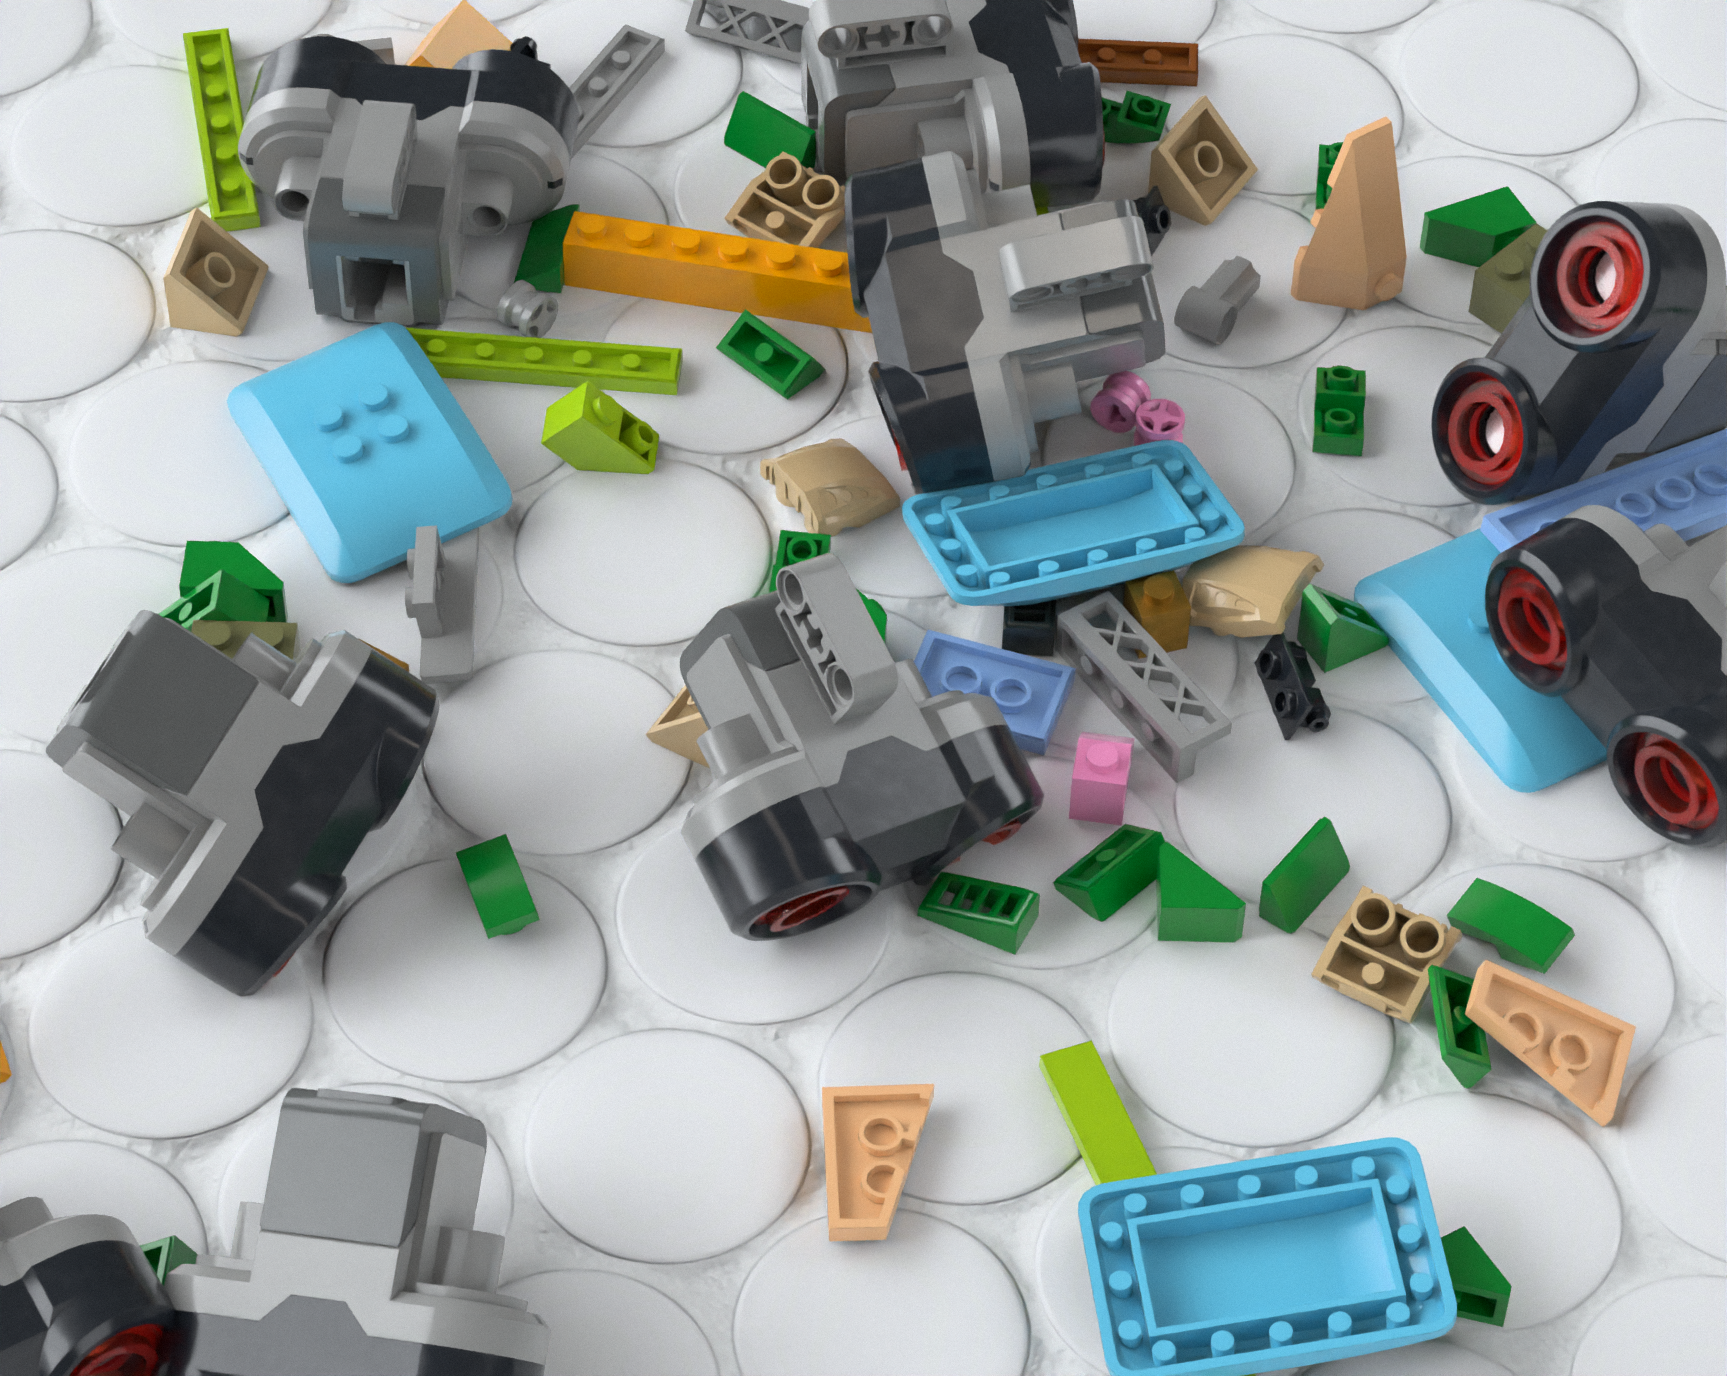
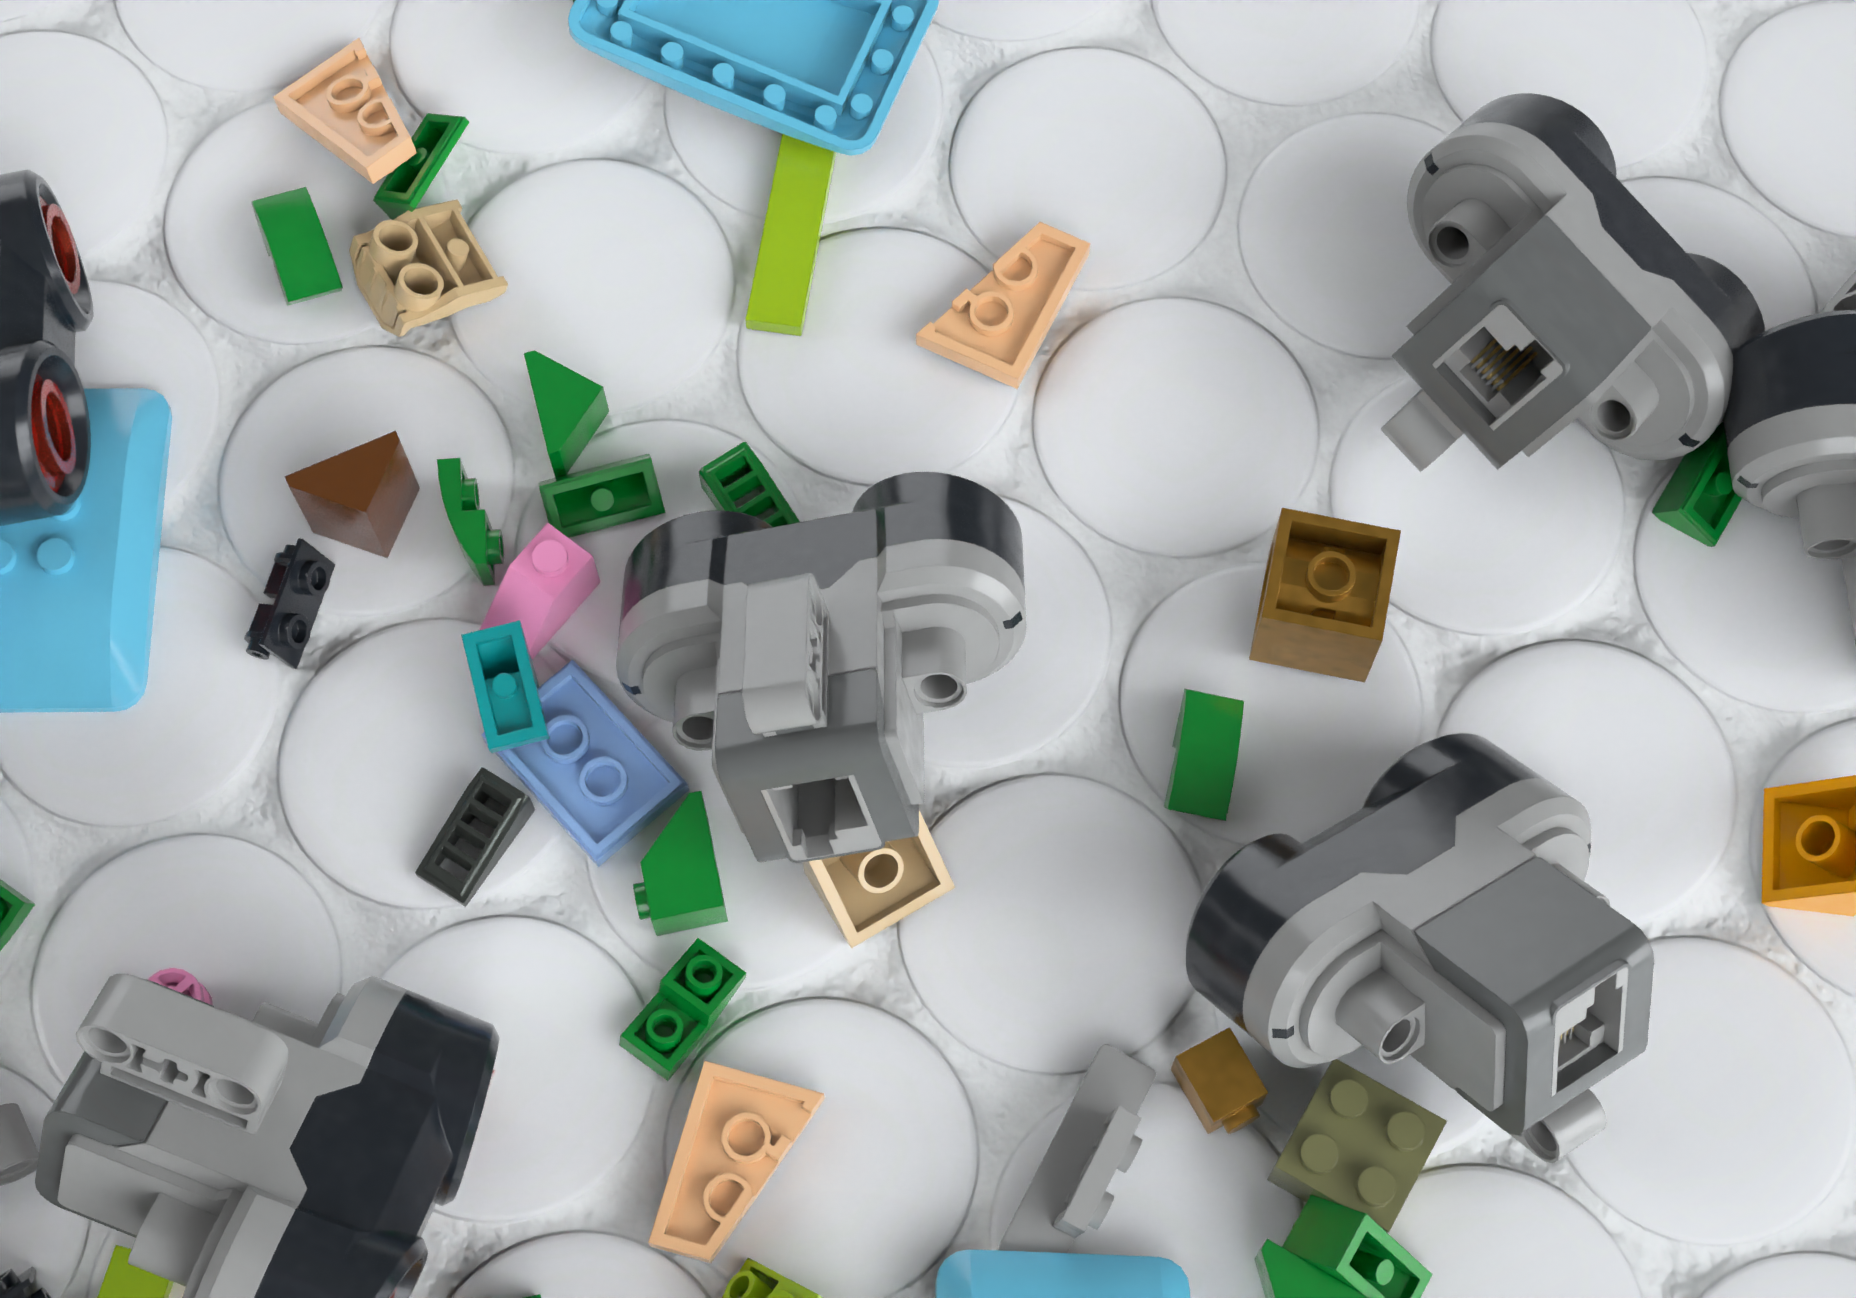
camera: 150 degrees left, 20 degrees up
tan slope [760,438,900,537] -> none
medium azure wedge [902,440,1245,606] -> none
light grey fence [1055,591,1232,783] -> none
pearl gold brick [1123,570,1191,659] -> none
tan slope [1182,545,1324,638] -> none
green slope [1258,816,1350,934] -> none
green slope [1297,583,1390,673] -> none
none -> reddish brown slope [284,430,420,558]
none -> green slope [437,458,504,586]
none -> teal slope [461,620,550,753]
none -> light nougat wing [648,1061,825,1263]
none -> pearl gold brick [1249,508,1401,683]

